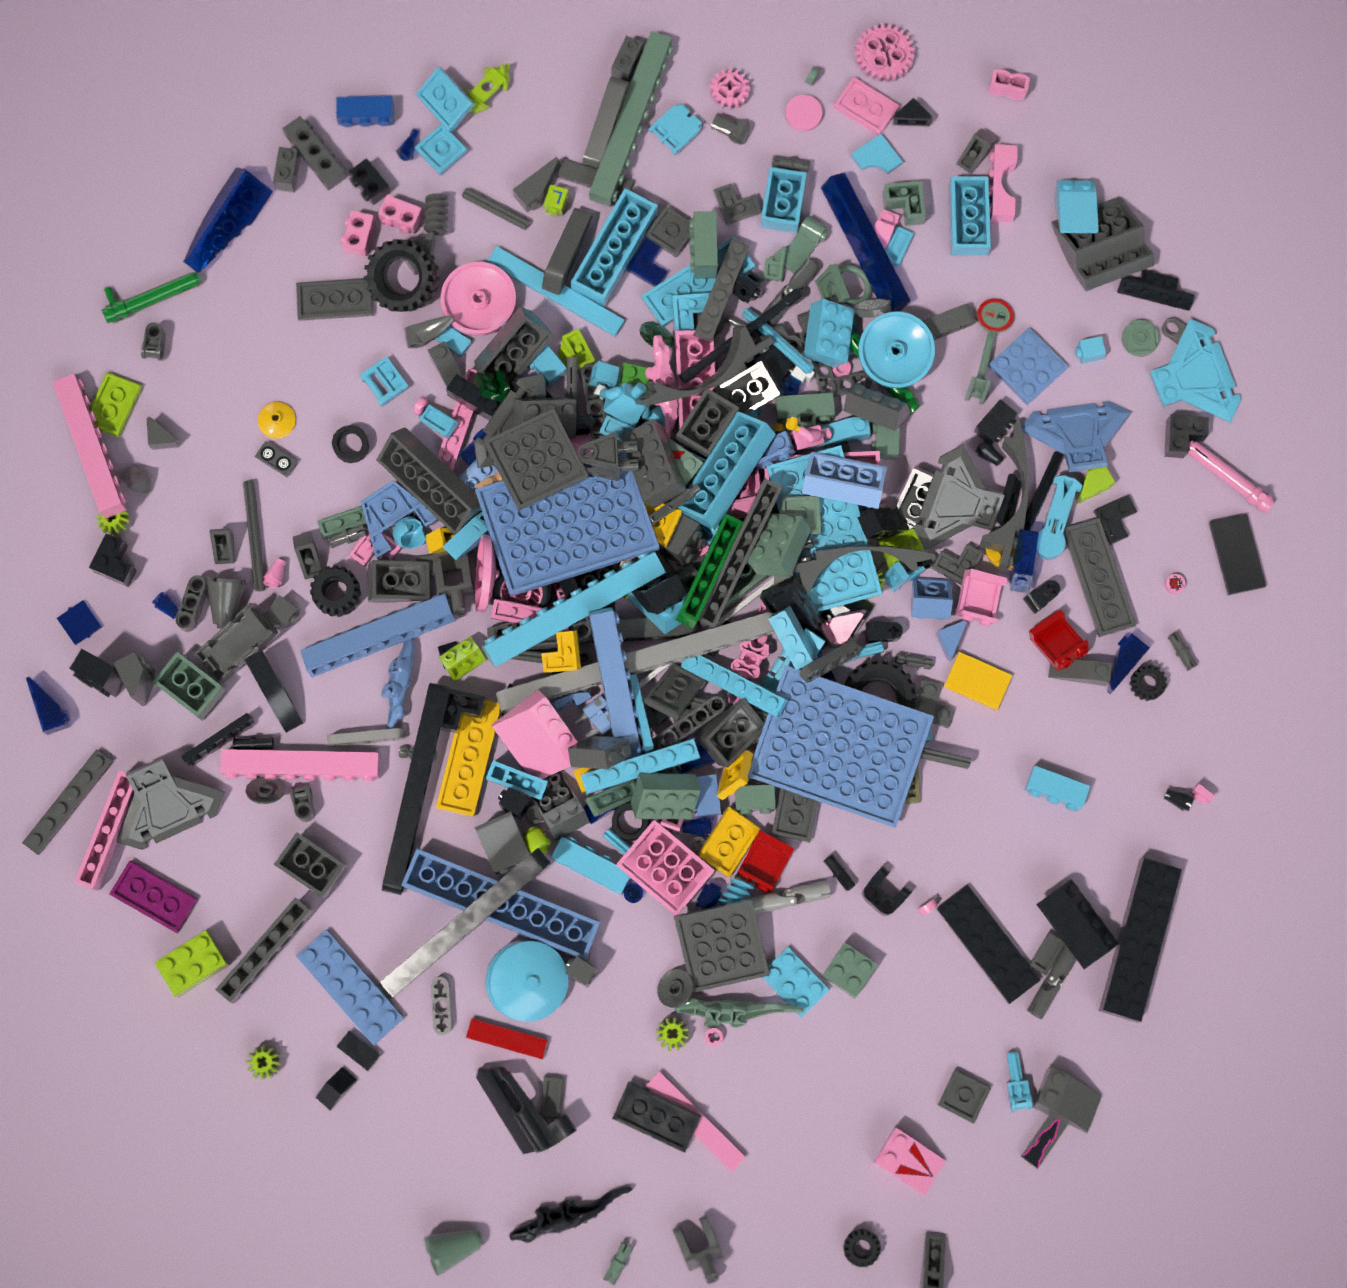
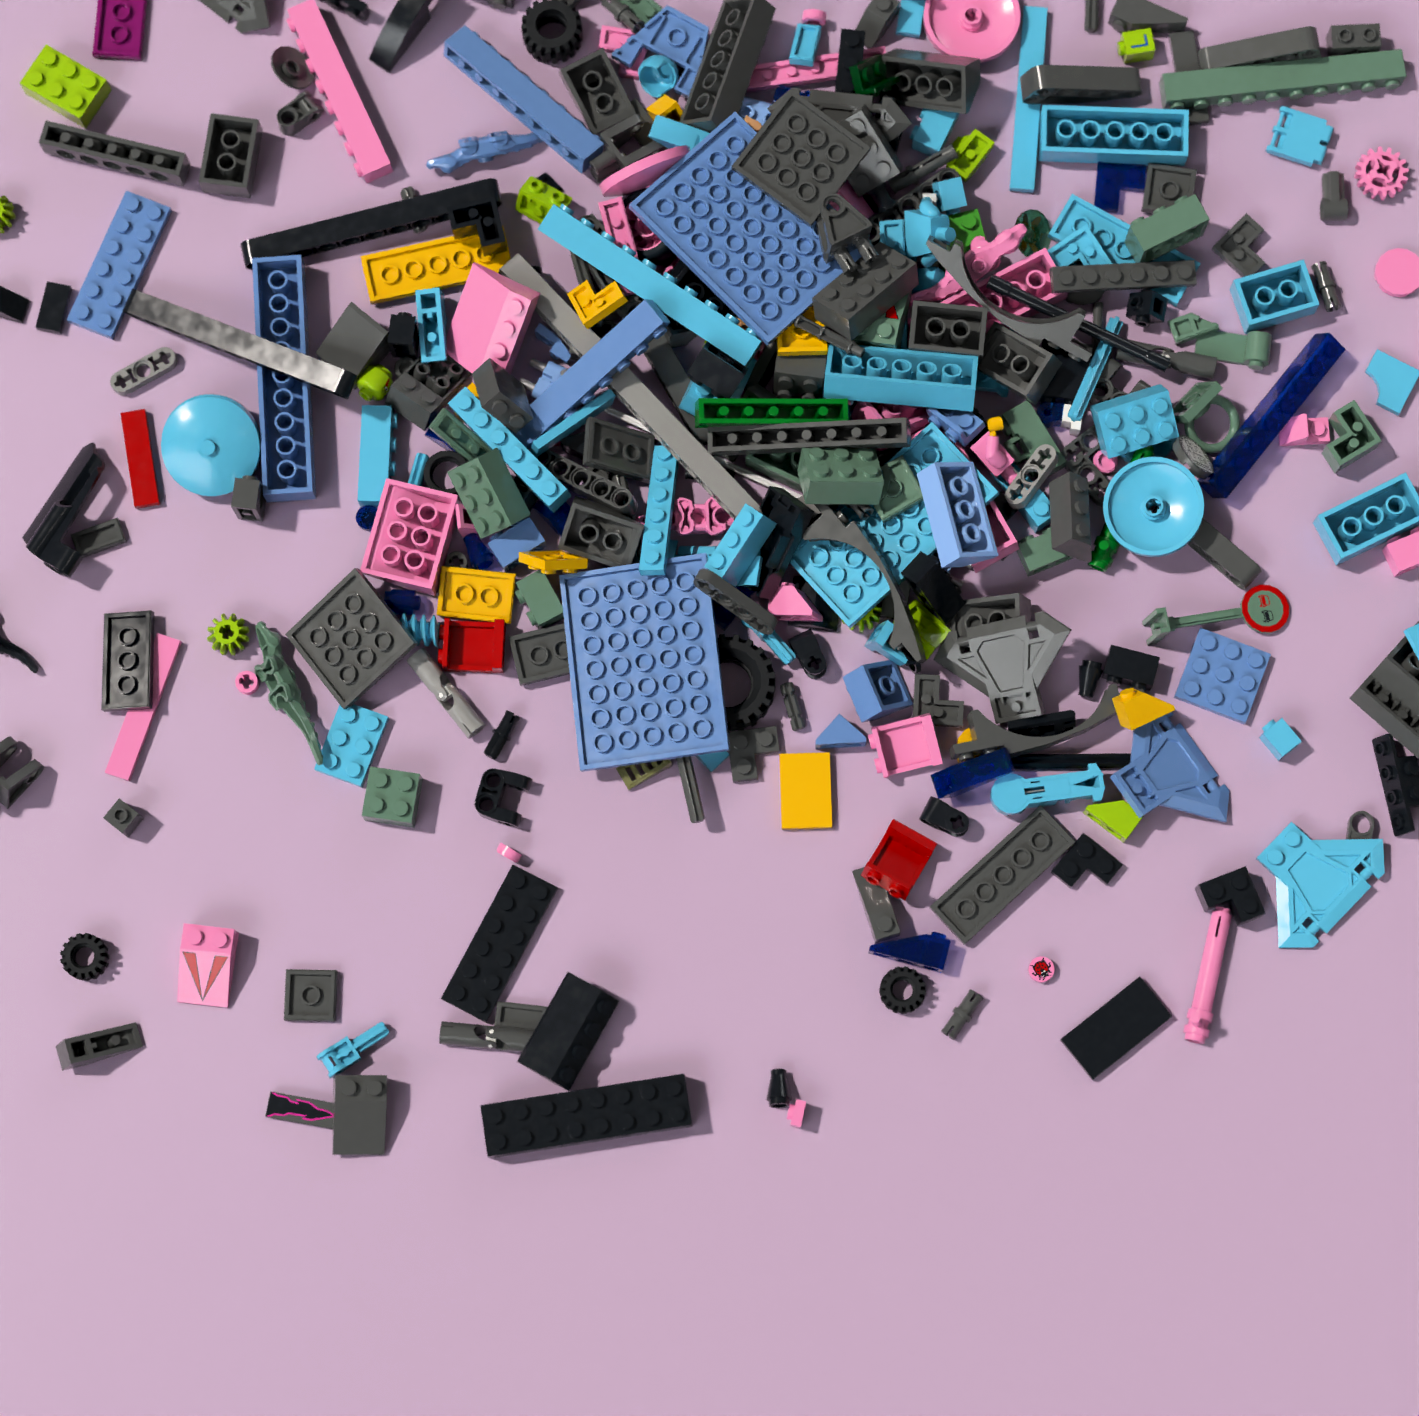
camera: 70 degrees right, 0 degrees up
black pin [233,736,274,750] -> none
light grey beam [327,728,404,747] -> none
dark grey dish [657,969,693,1008] -> none
medium azure tile [882,226,914,267] -> none
medium azure brick [1024,766,1090,812] -> none
sand green tile [1121,319,1160,357] -> none
none -> dark grey brick [103,798,144,837]
none -> light grey beam [1005,444,1058,509]
none -> yellow slope [1112,688,1175,730]

